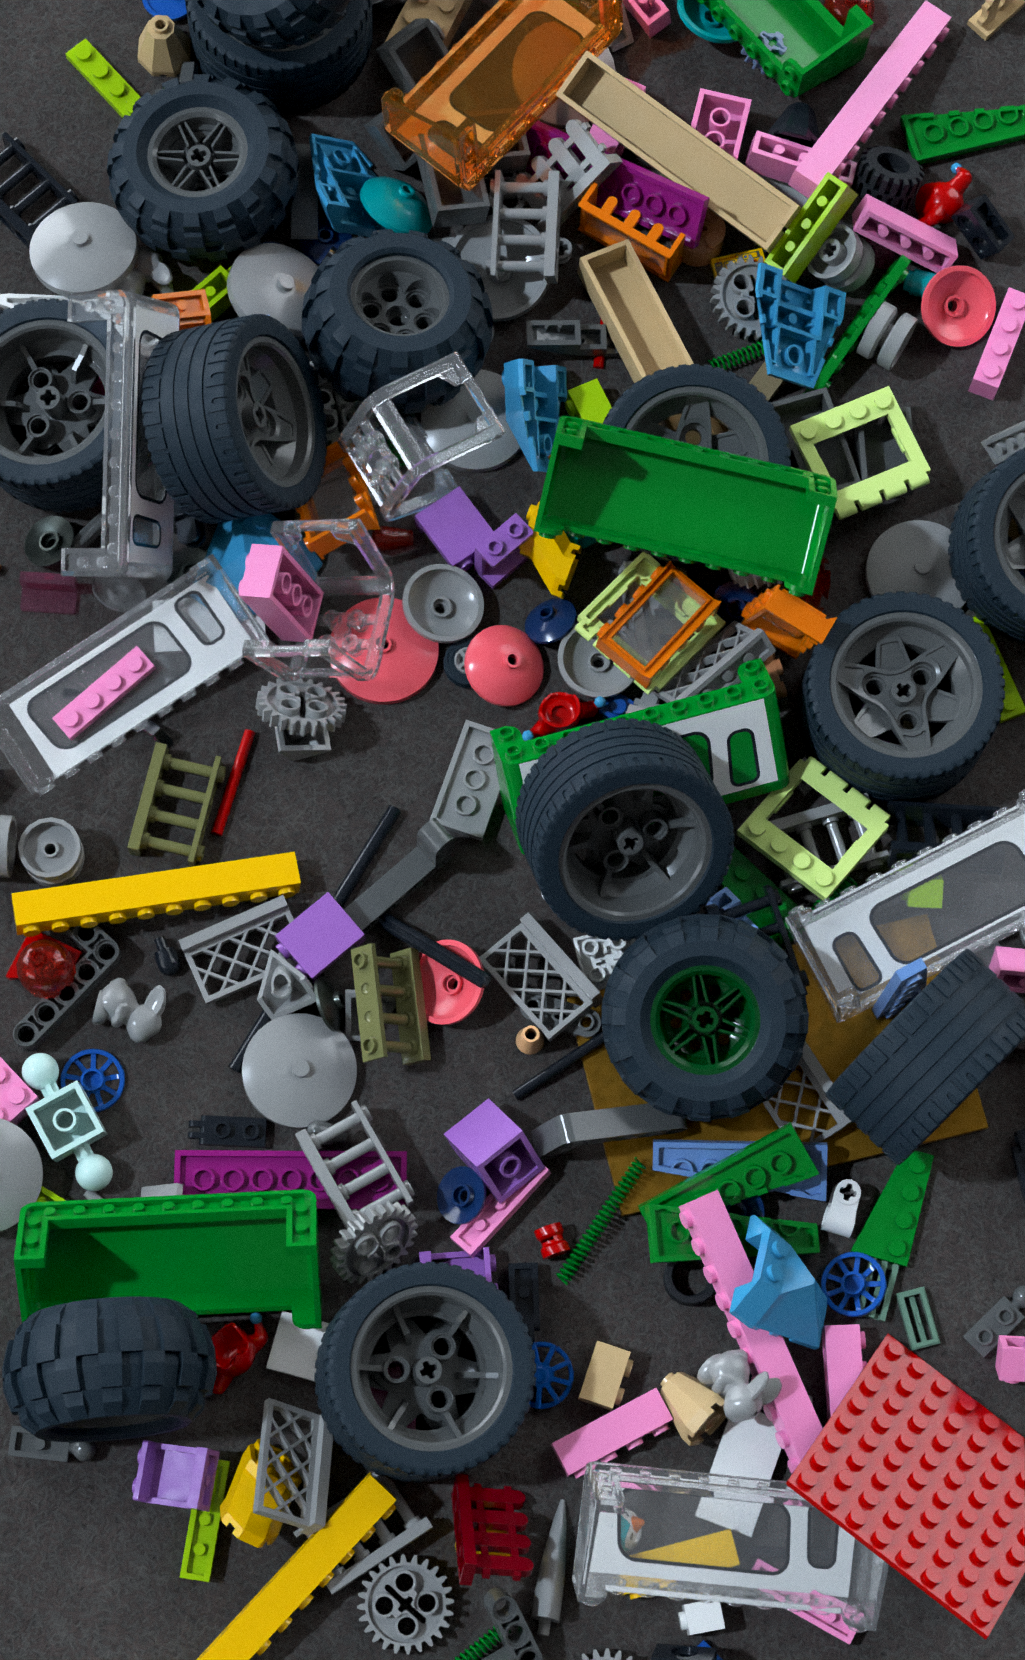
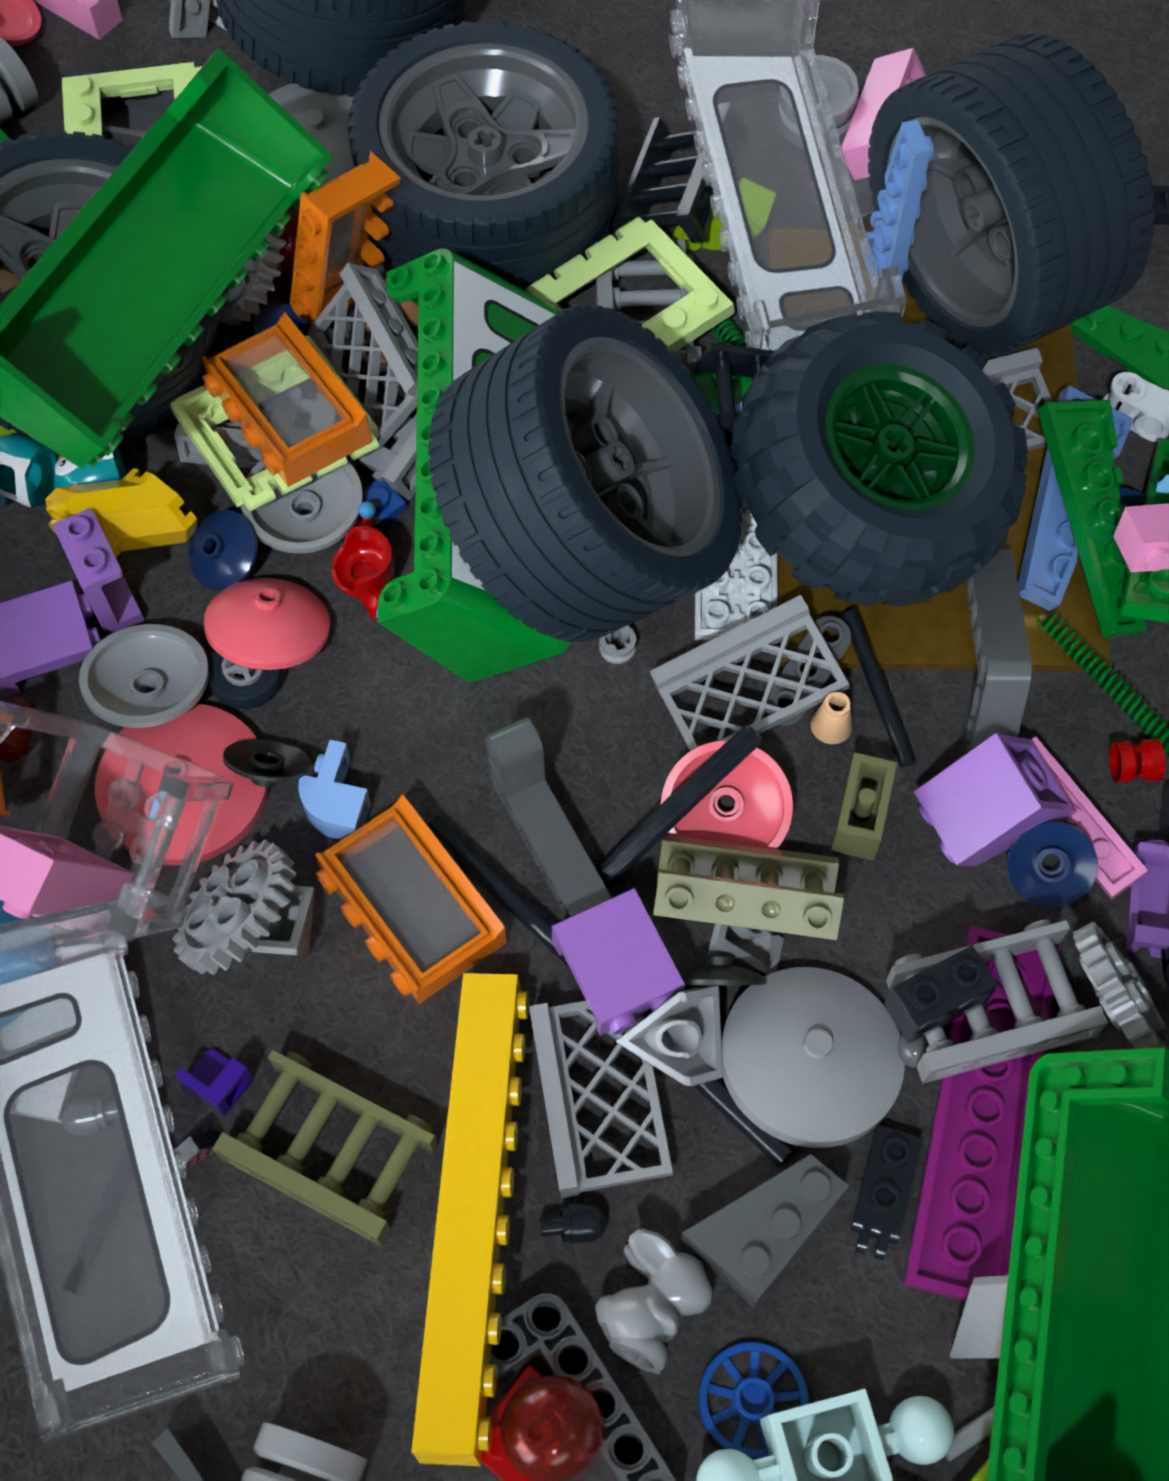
camera: 70 degrees left, 10 degrees down
light grey wheel [18,817,85,887] -> none
bright pink plate [52,646,156,741] -> none
red bar [211,729,255,836] -> none
light grey plate [430,720,500,841] -> none
none -> dark purple panel [175,1049,254,1116]
none -> pearl dark grey dish [223,739,311,787]
none -> light blue brick [298,740,372,840]
none -> window [315,794,507,1004]
none -> dark grey wedge [680,1154,849,1308]
none -> olive brick [831,752,897,861]
none -> black brick [884,945,998,1044]

